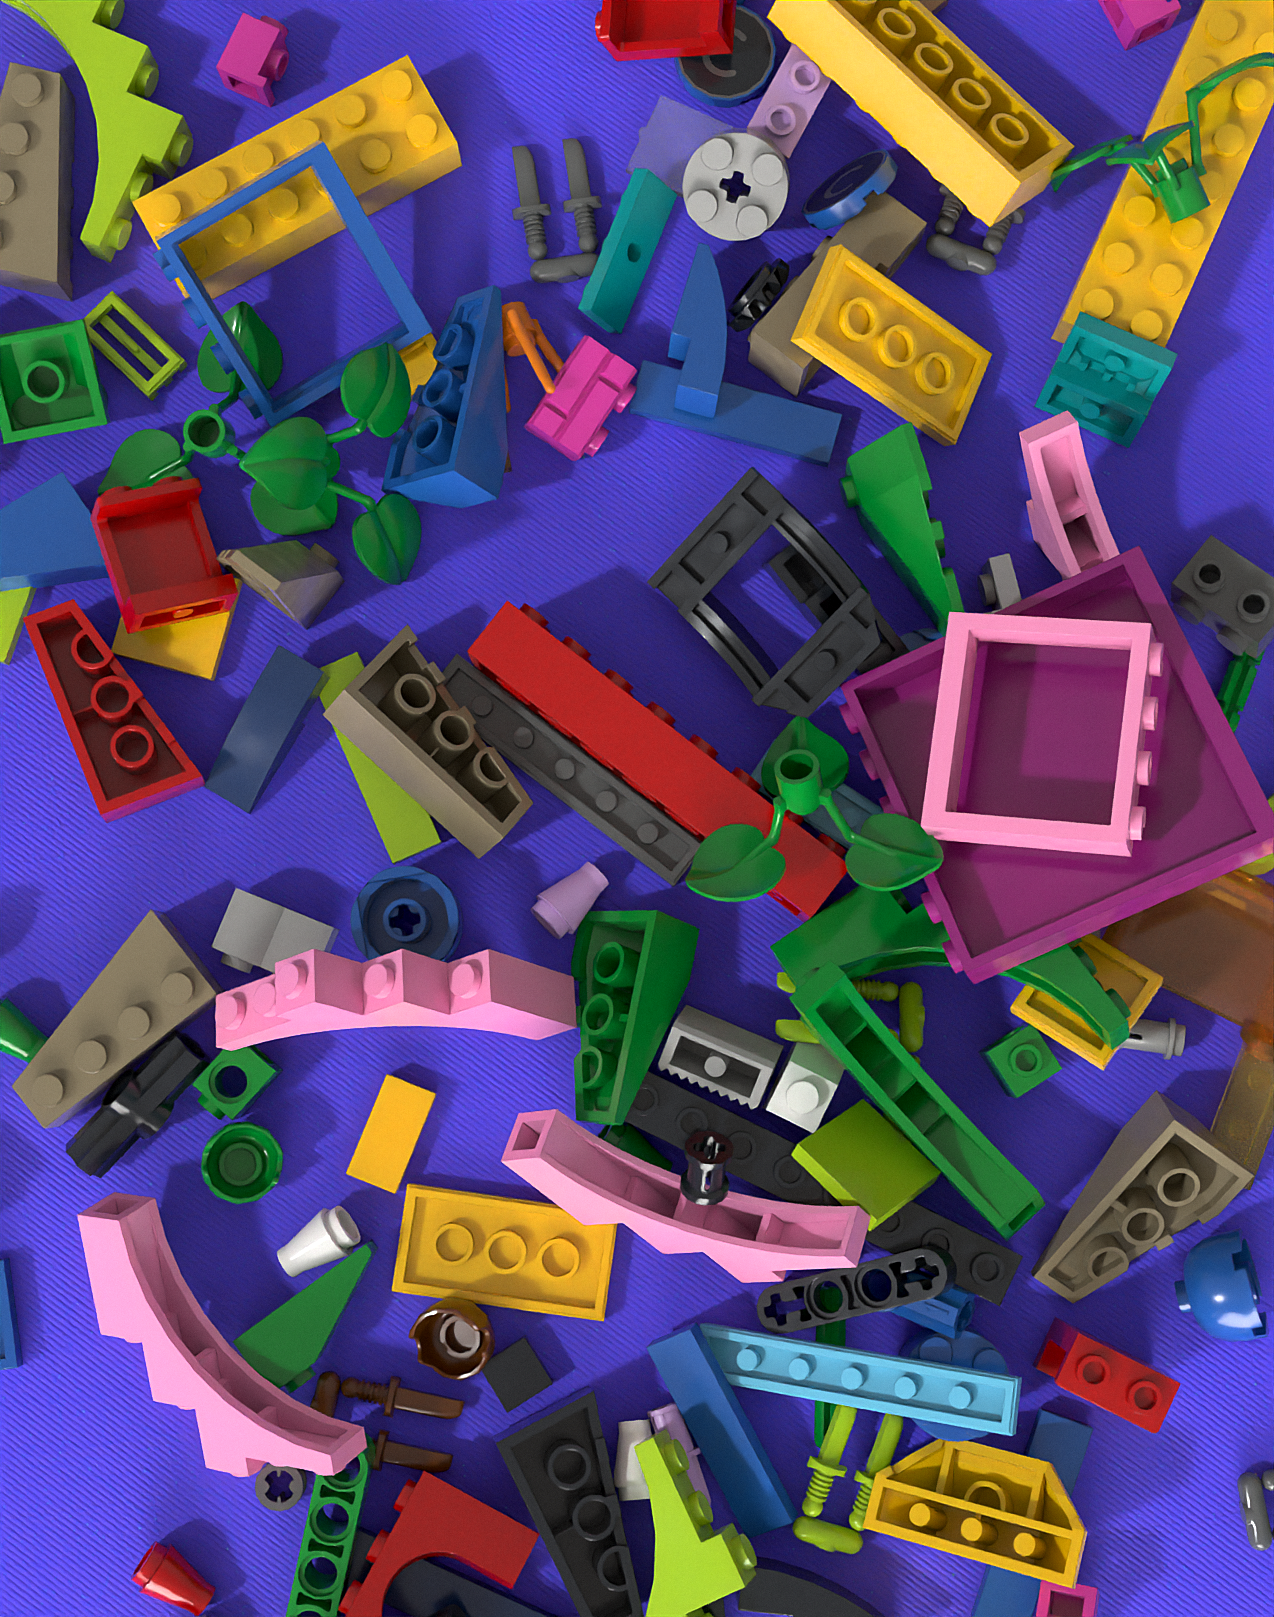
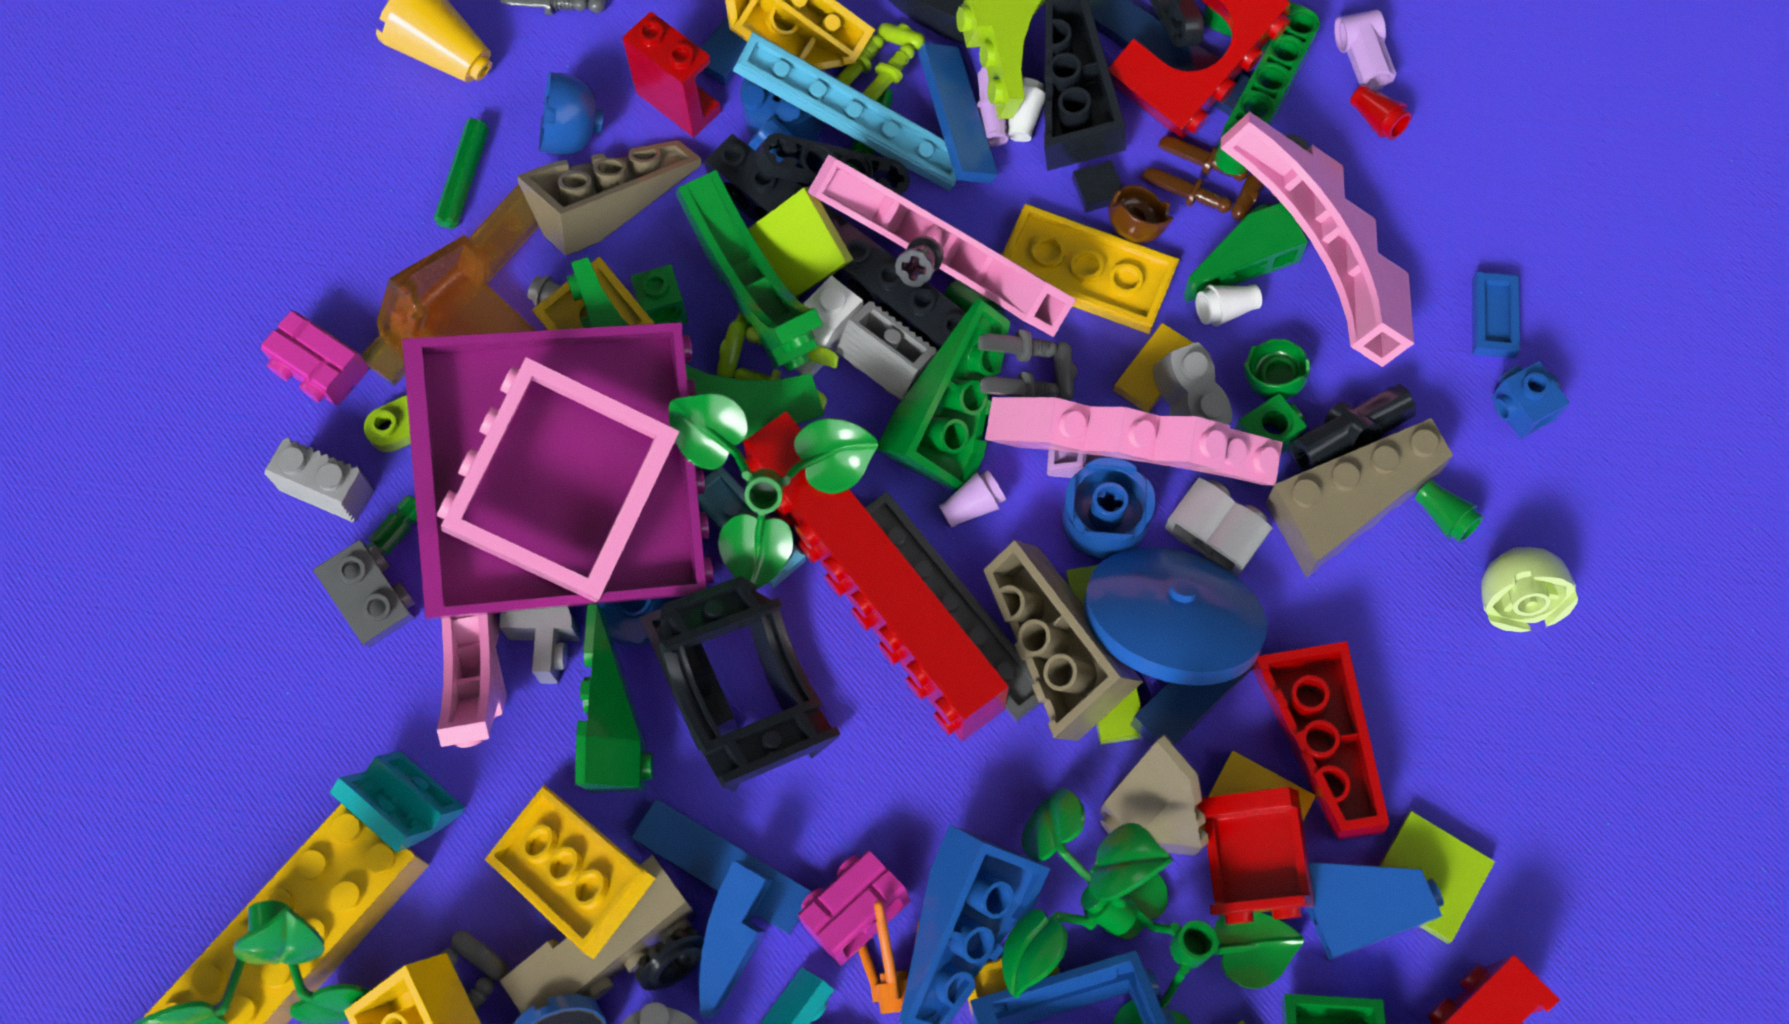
camera: 165 degrees left, 15 degrees down
none -> dark grey piece [978,330,1077,401]
none -> blue dish [1083,547,1267,685]
none -> light grey brick [1153,342,1232,425]

